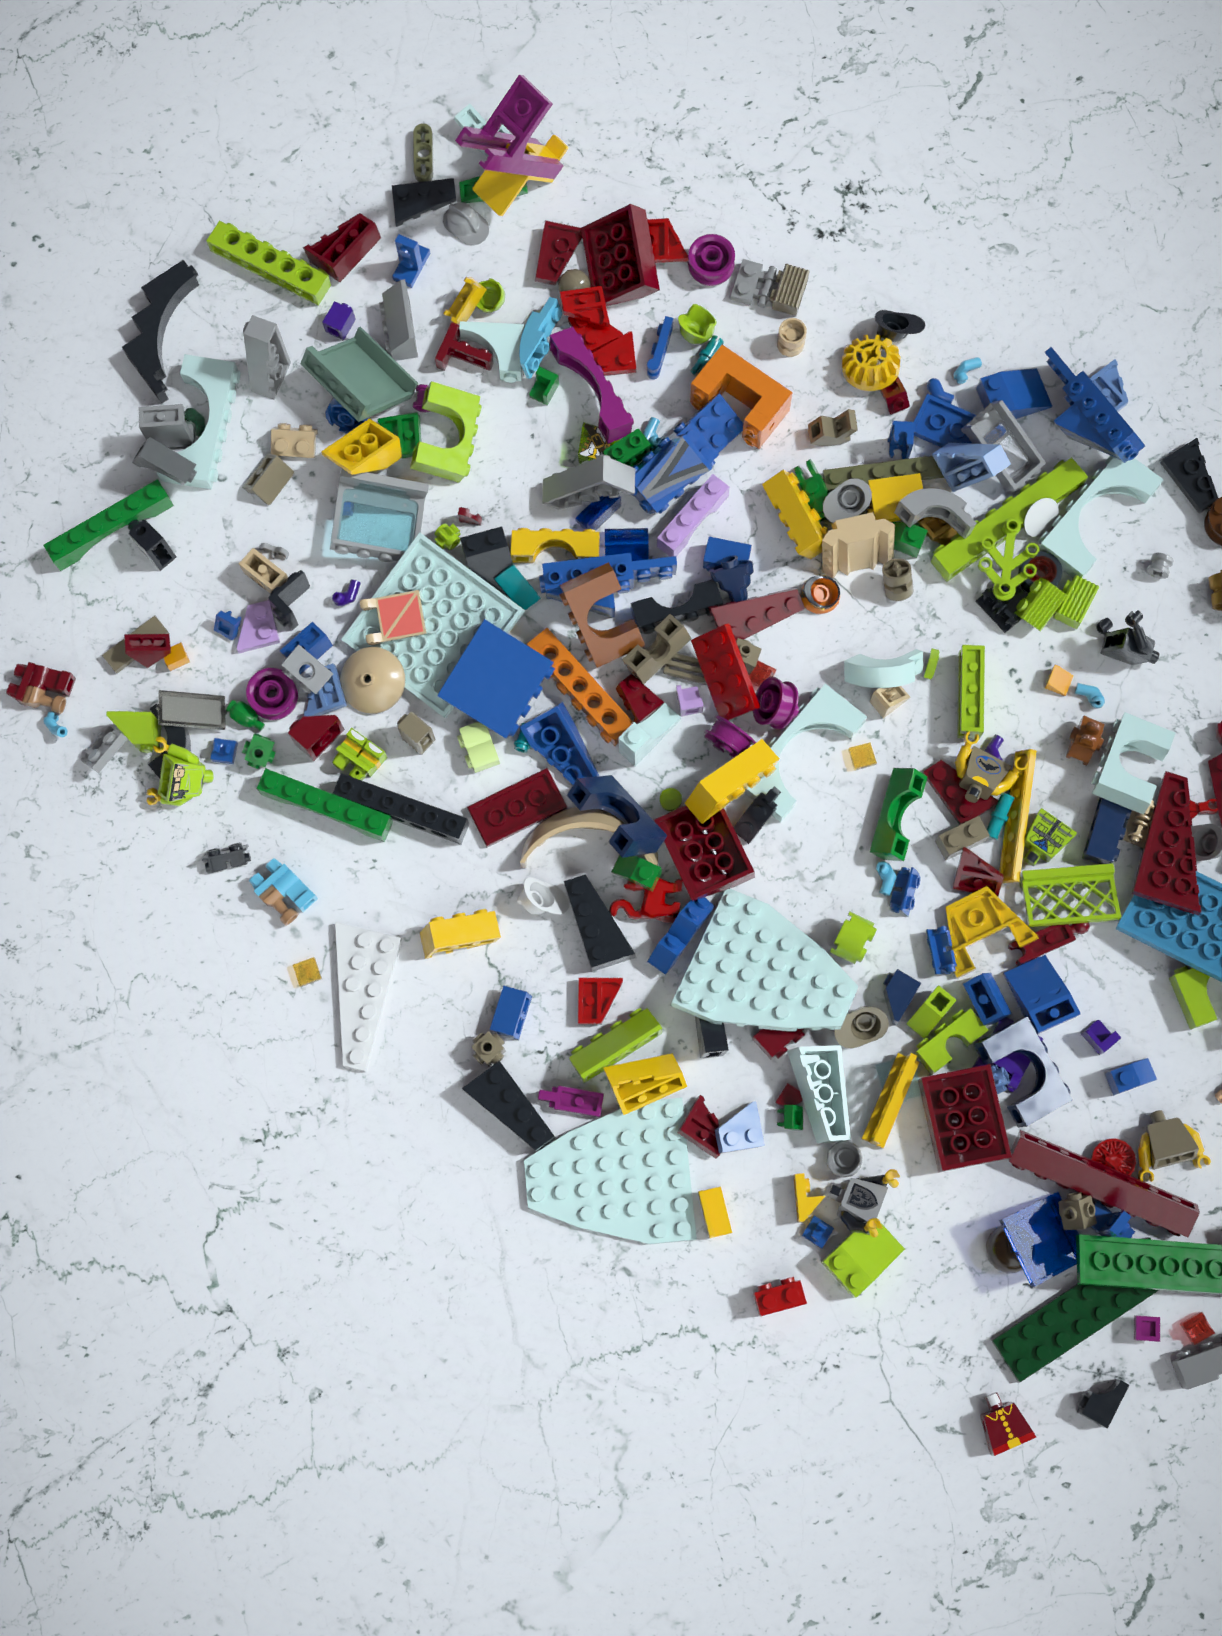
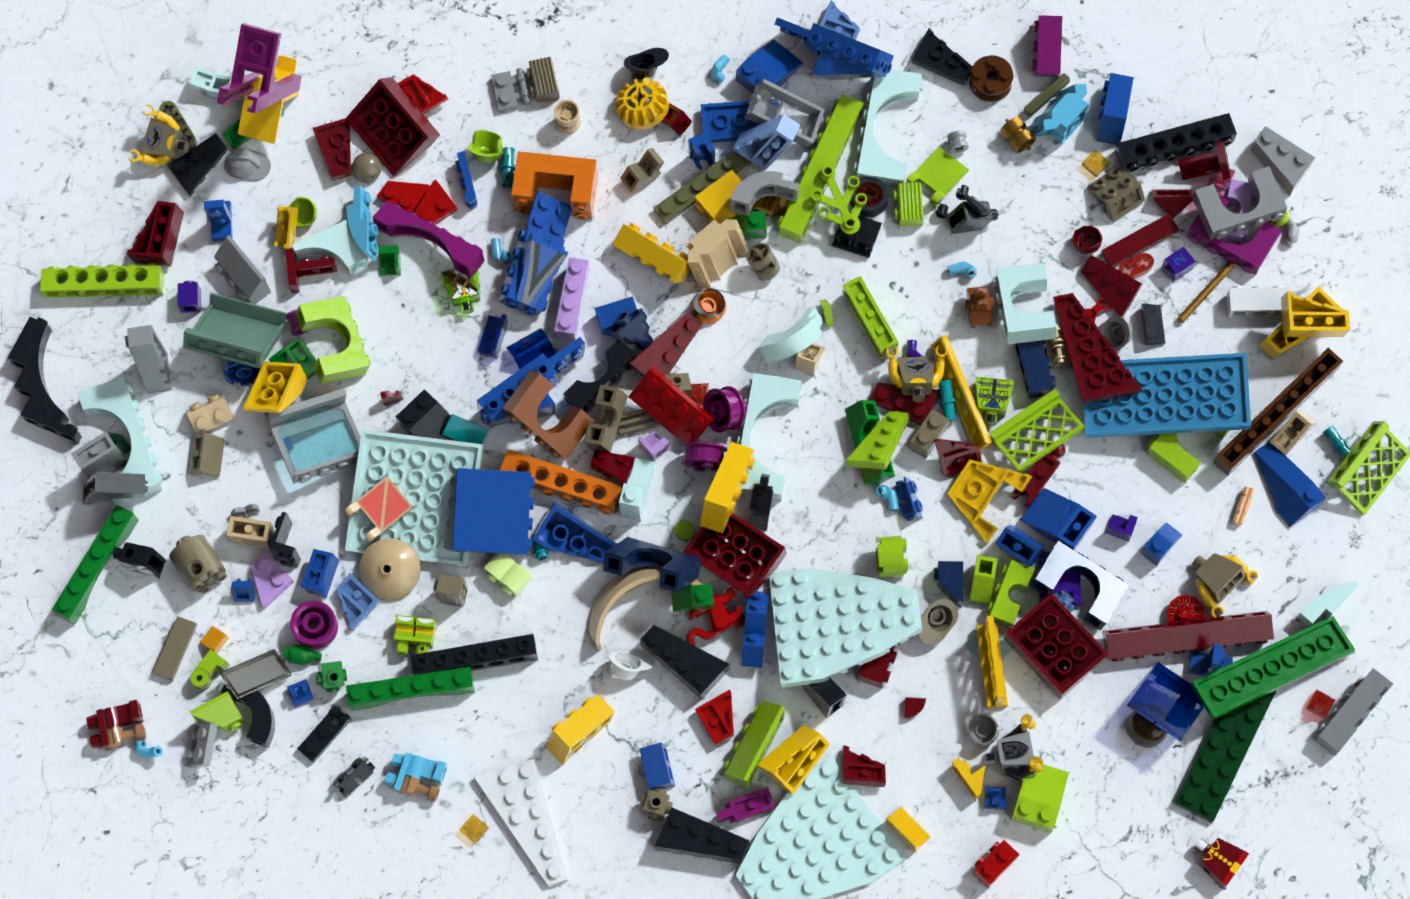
camera: 30 degrees left, 5 degrees down
dark red slope [124,634,171,668] -> none
lime torso [146,737,214,806] -> none
light grey brick [281,644,333,694] -> none
dark red slope [288,715,345,761] -> none
dark purple arm [332,579,361,606] -> none
lime gear [434,523,461,550] -> none
dark red tile [467,768,567,848] -> none
yellow arch [511,528,600,563] -> none
light grey wedge [542,455,635,509] -> none
red wing [560,286,610,327] -> none
green bracket [604,429,651,467] -> none
magenta wheel [688,234,735,286] -> none
wing [715,1101,765,1153] -> none
green tile [777,1105,803,1131] -> none
light aqua wedge [787,1045,851,1143] -> none
green hinge [794,459,829,522] -> none
light grey piece [823,478,872,523] -> none
clear yellow tile [848,742,877,771] -> none
blue hinge [926,926,957,975] -> none
blue arm [927,378,954,404] -> none
lime brick [1015,577,1067,632] -> none
white sticker [1024,498,1059,537] -> none
light orange slope [1045,665,1074,696] -> none
dark tan brick [1058,1192,1097,1230] -> none
black arch [1077,1379,1130,1429] -> none
magenta tile [1134,1315,1160,1342] -> none
none -> torso [128,104,190,167]
none -> dark tan cylinder [169,535,227,594]
none -> lime leg [190,649,230,690]
none -> black plate [297,705,352,763]
none -> lime wing [846,411,909,470]
none -> lime flag [906,147,969,208]

